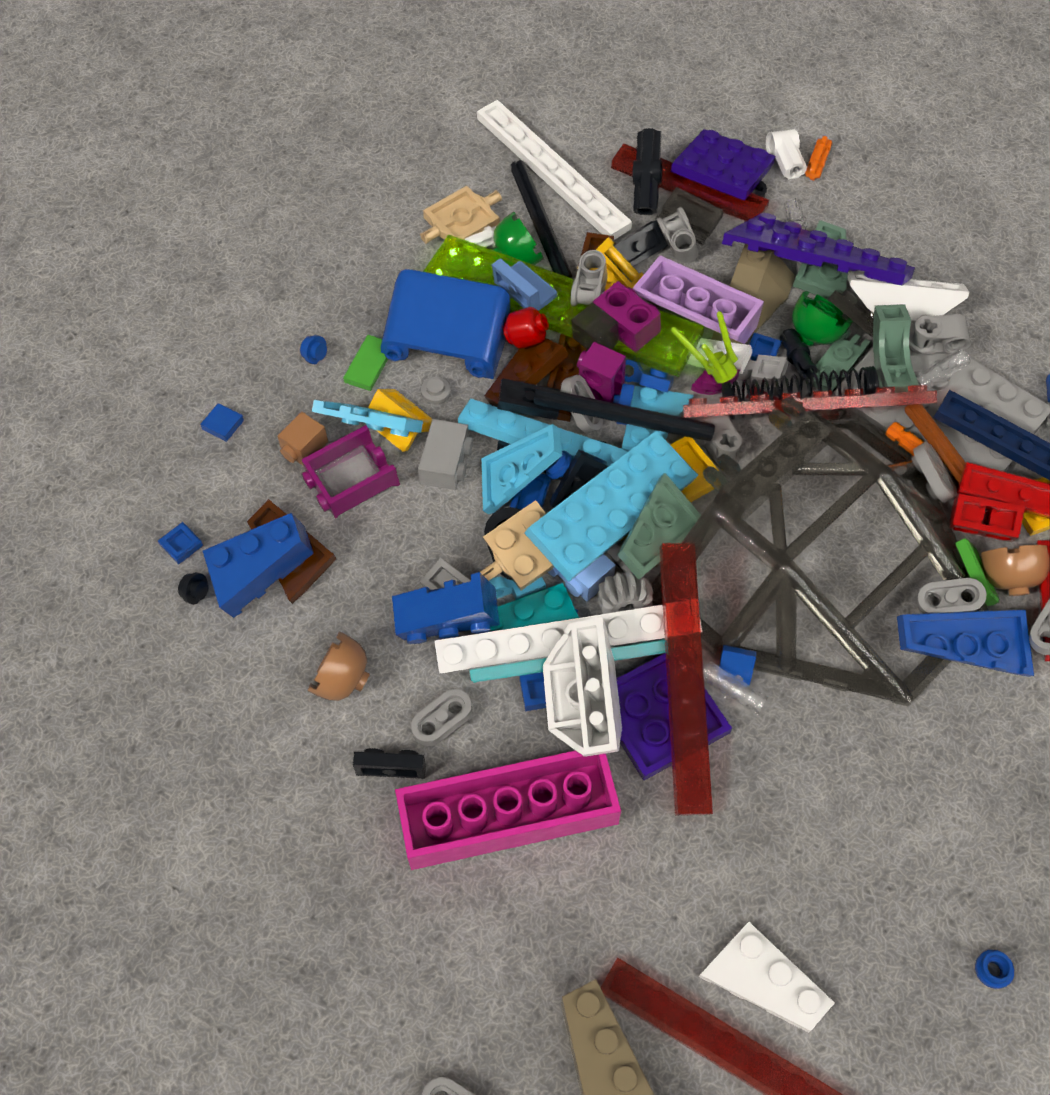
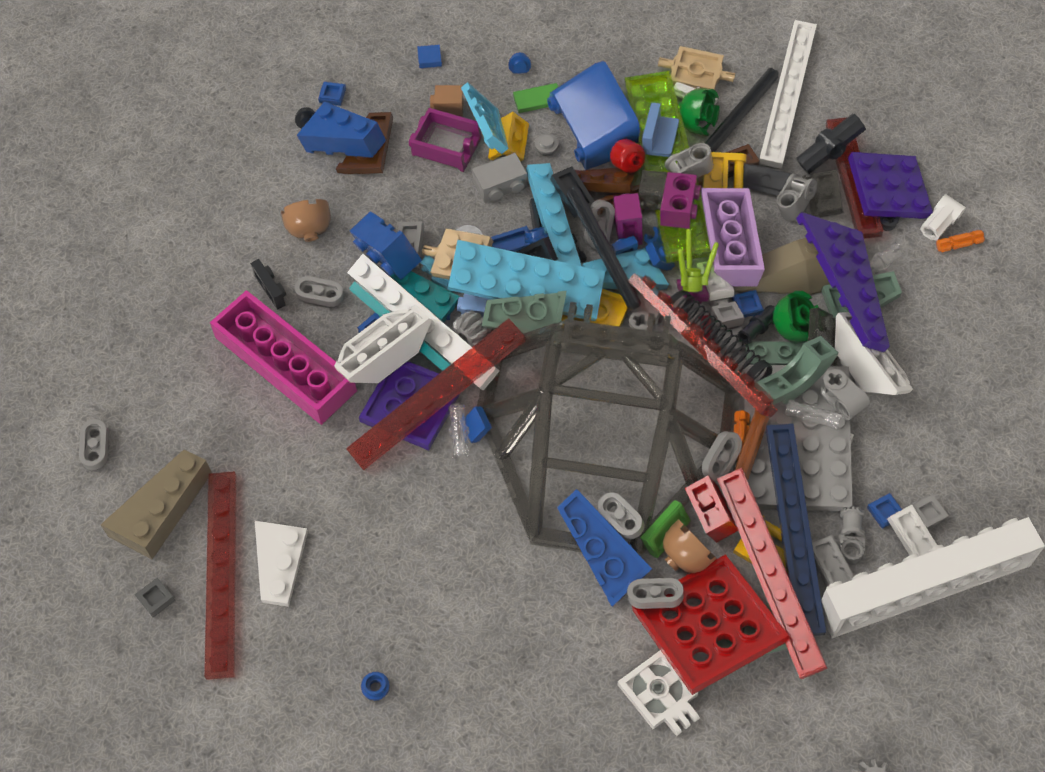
camera: 55 degrees right, 0 degrees up
medium azure wing [481,424,562,514] -> none

